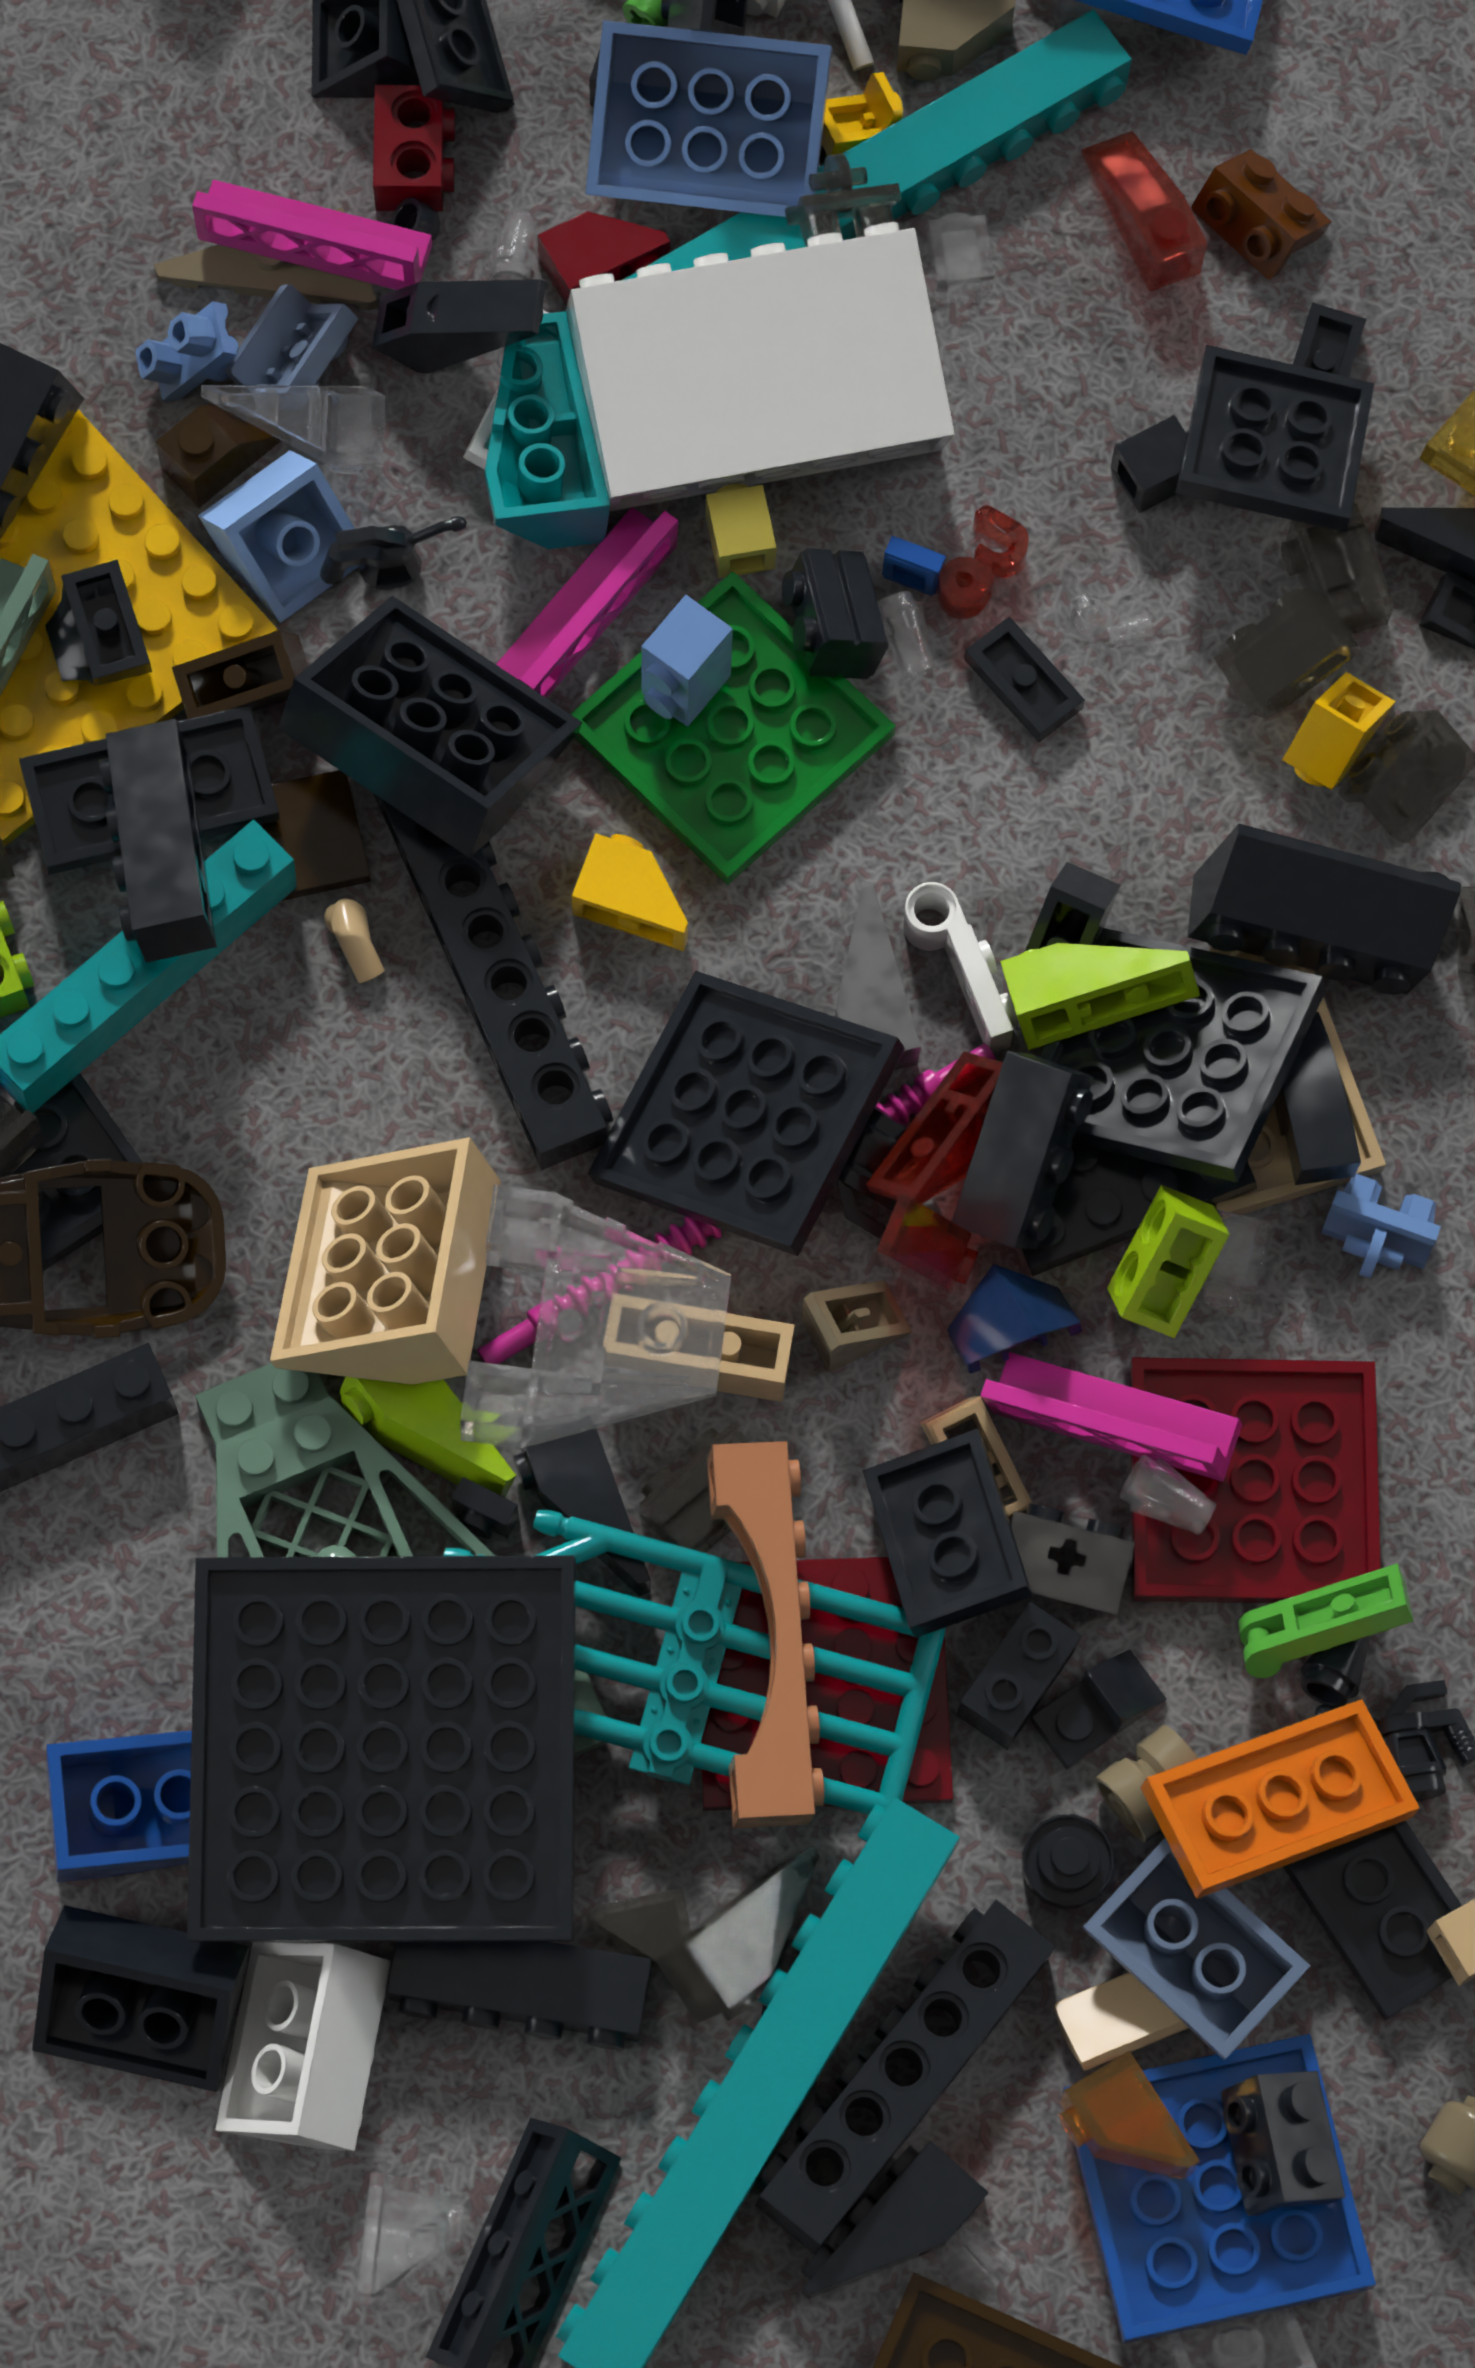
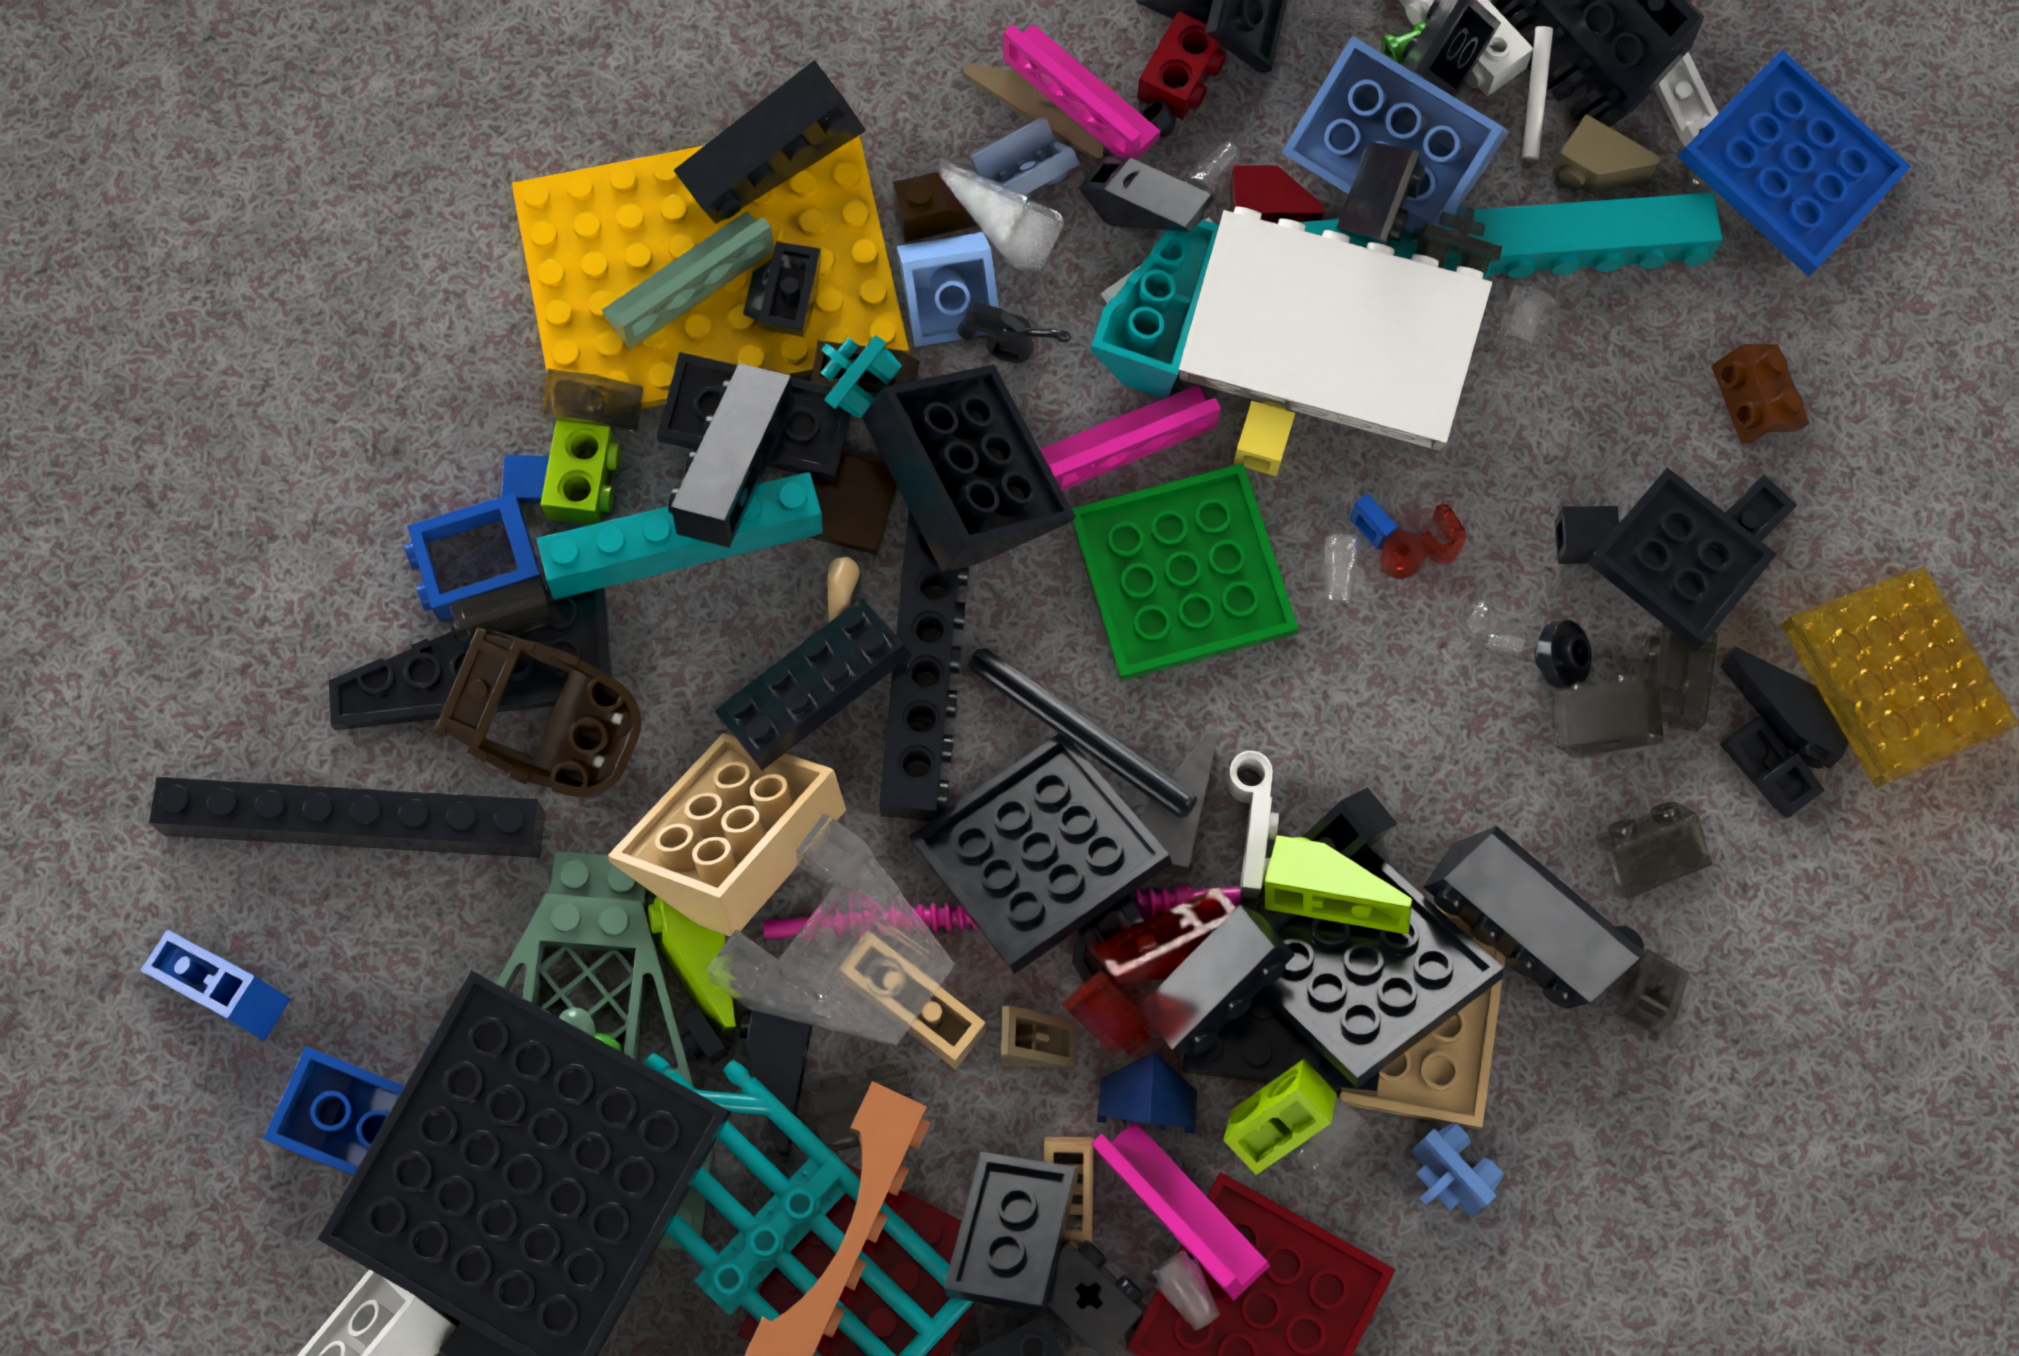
camera: 30 degrees right, 0 degrees up
black slope [32,1905,249,2092] -> none
medium blue hips [136,301,238,402] -> none
yellow slope [572,833,688,951] -> none
medium blue brick [641,595,733,727] -> none
black brick [782,548,889,679] -> none
yellow bracket [821,72,903,159] -> none
black plate [964,616,1085,742] -> none
clear red slope [1081,131,1207,292] -> none
black slope [1274,1012,1361,1185] -> none
yellow slope [1282,672,1396,790] -> none
none -> black plate [714,598,912,771]
none -> teal hips [820,334,902,418]
none -> black axle [968,648,1197,818]
none -> black slope [1336,141,1426,246]
none -> black plate [1534,620,1592,689]

